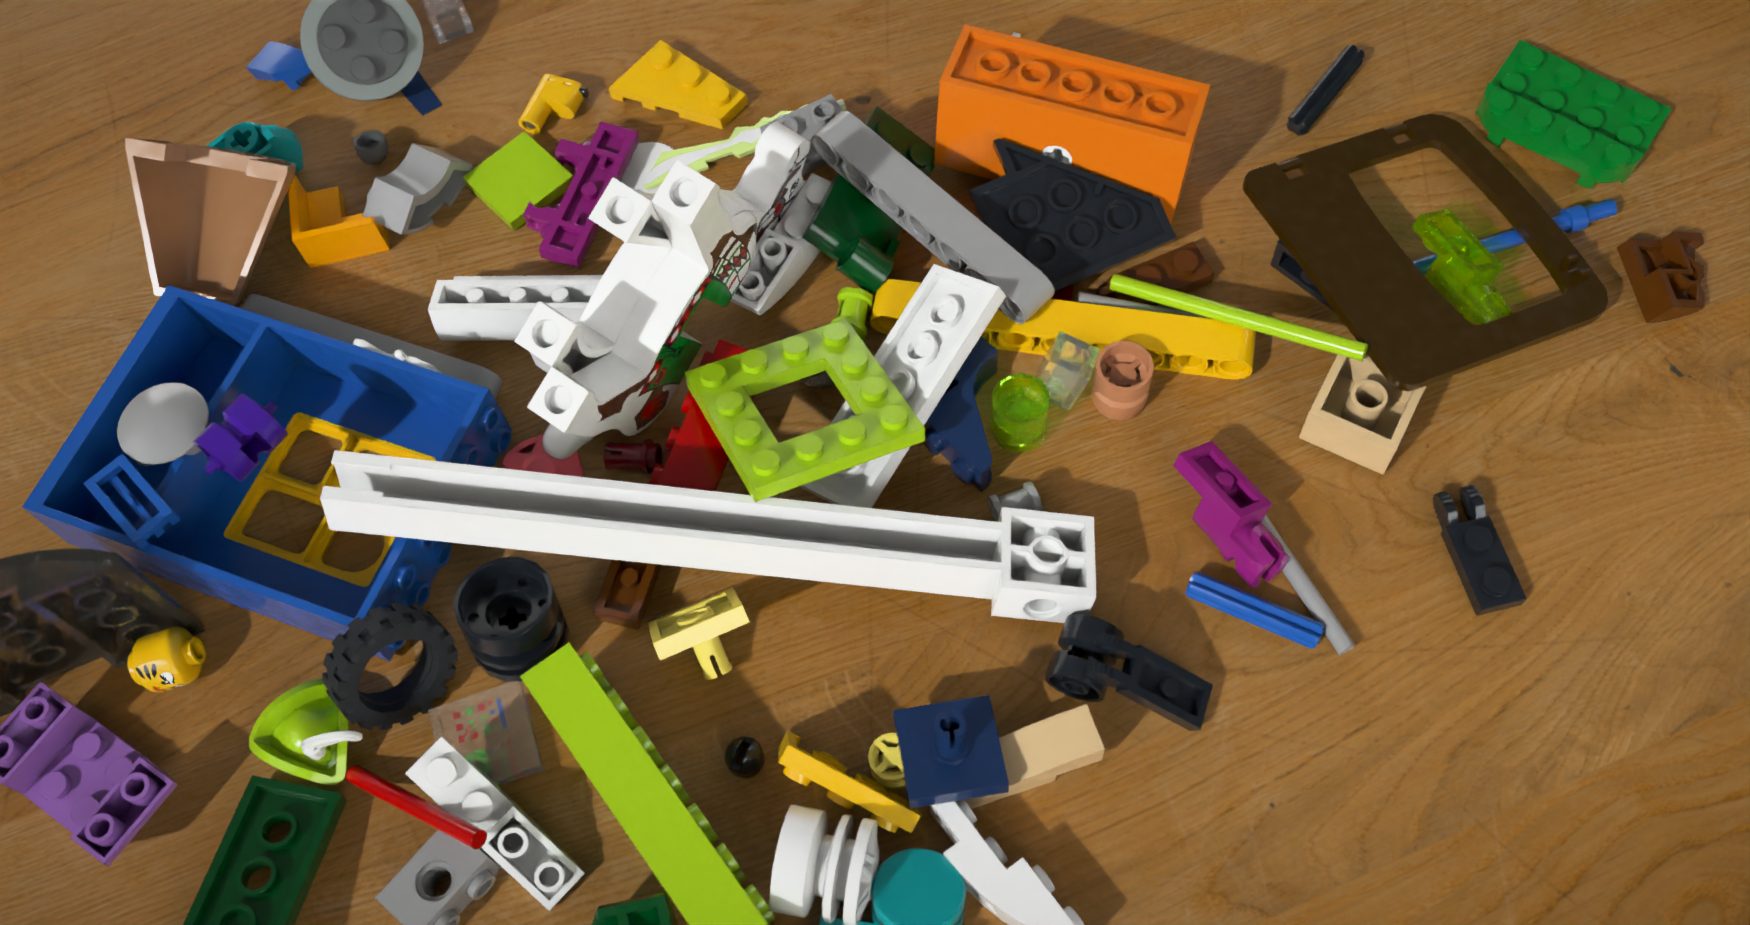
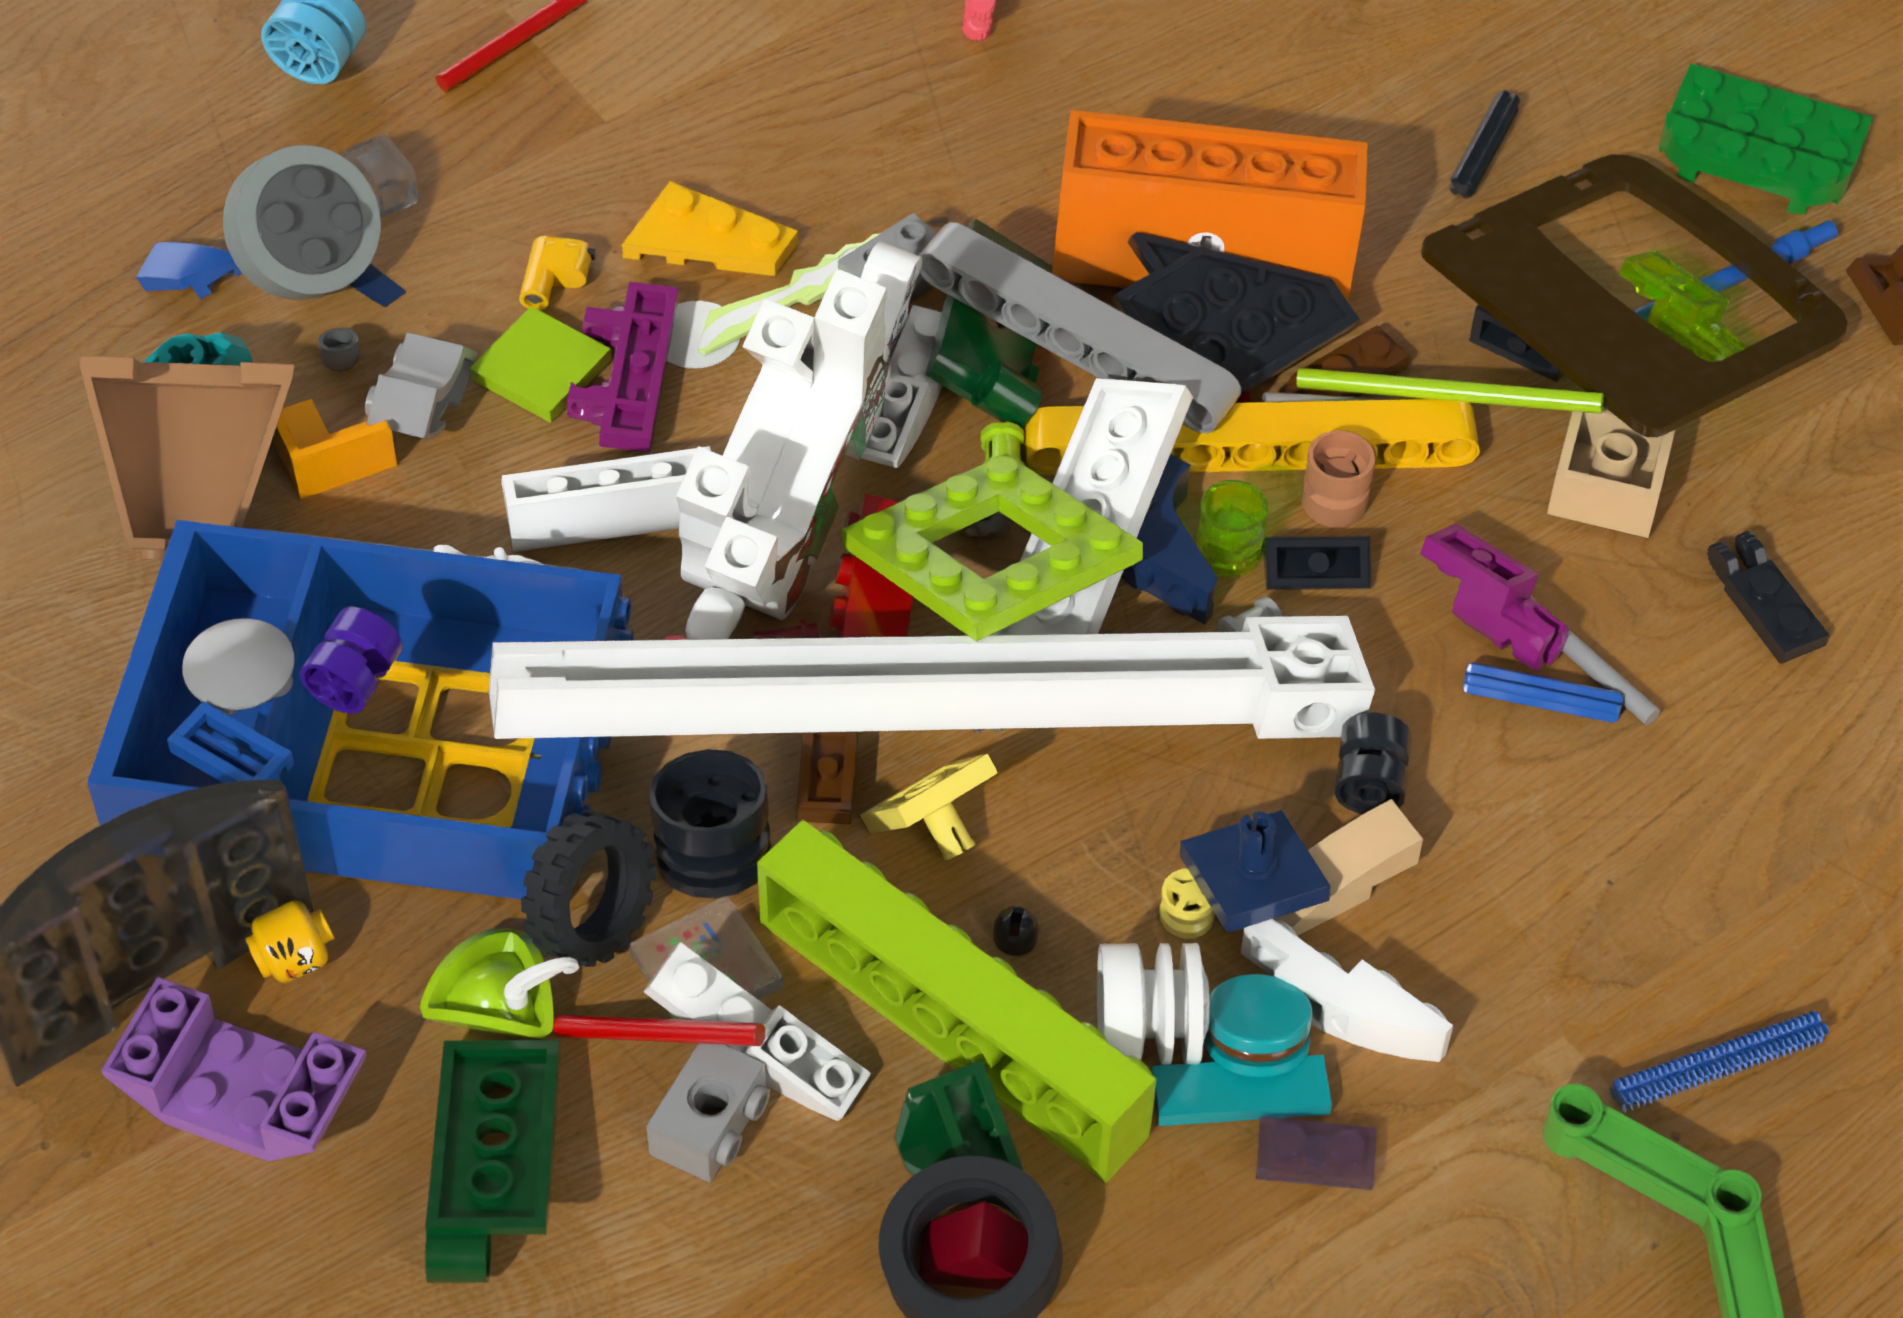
camera: 20 degrees left, 10 degrees down
yellow wing [779,730,921,833] -> none
clear brick [1030,331,1100,411] -> none
black hinge [1086,633,1213,731] -> none
none -> black slope [1263,536,1371,590]

